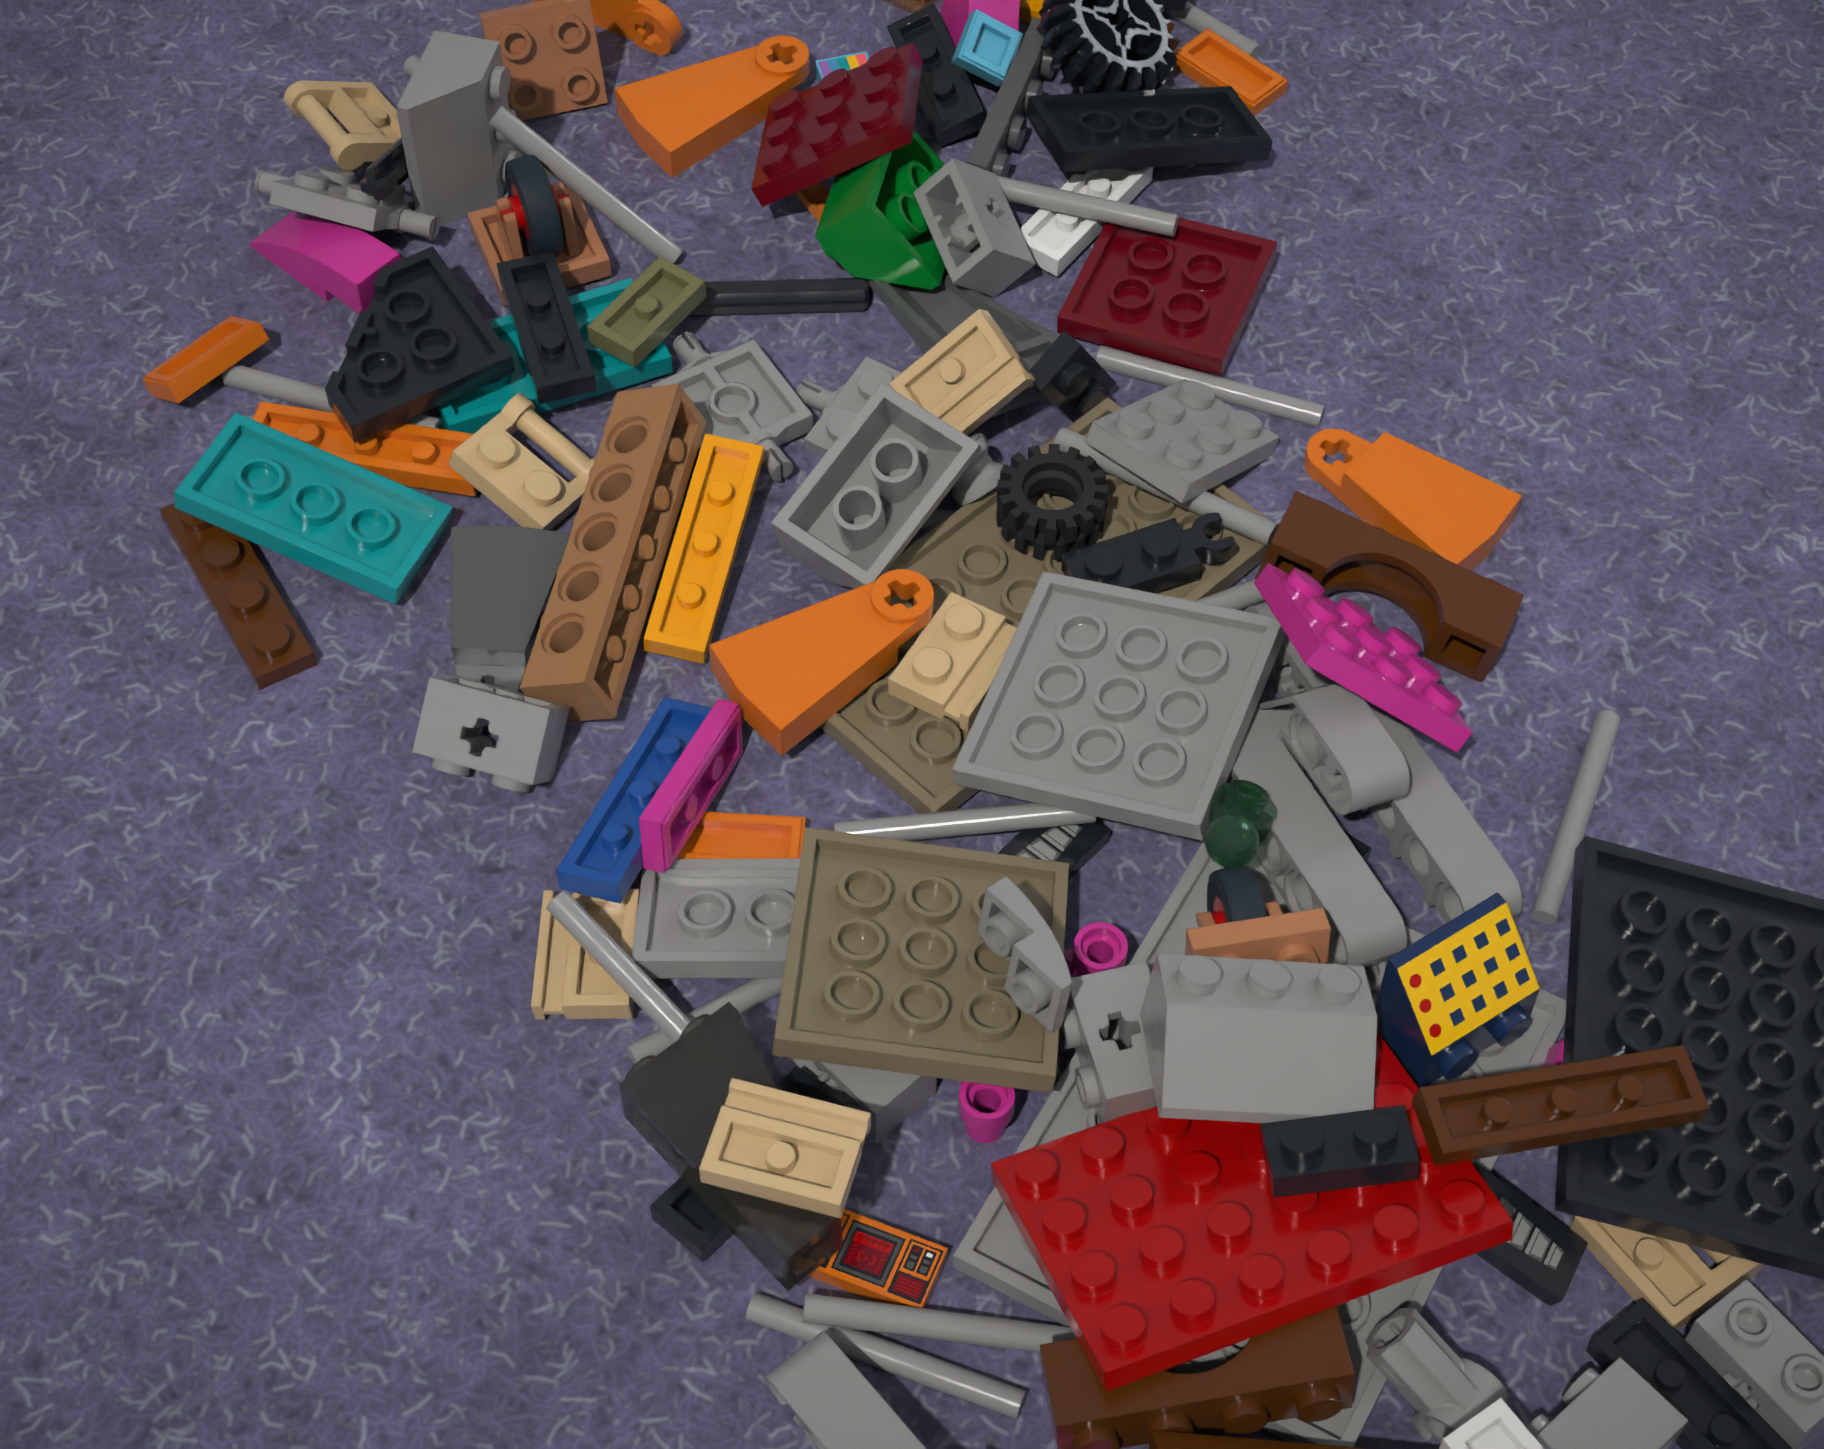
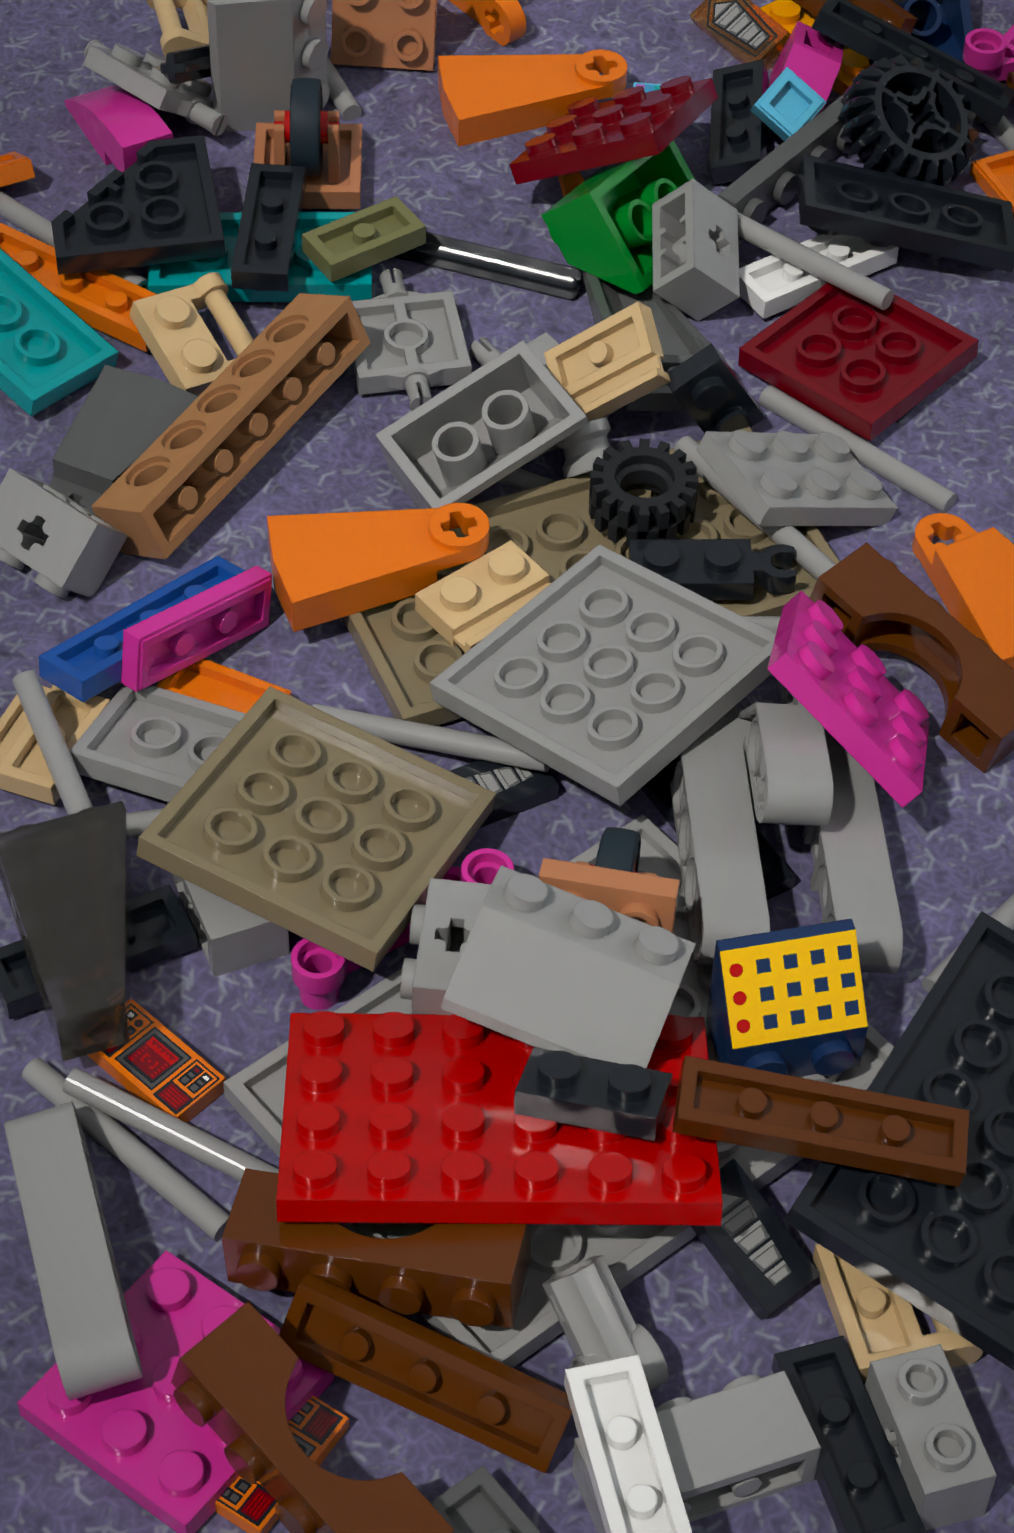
camera: 20 degrees right, 5 degrees down
light grey piece [488,106,683,263] -> none
light orange plate [643,433,764,664] -> none
tan plate [699,1078,871,1219] -> none
light grey slope [977,876,1072,1033] -> none
clear green plate [1205,780,1277,868] -> none

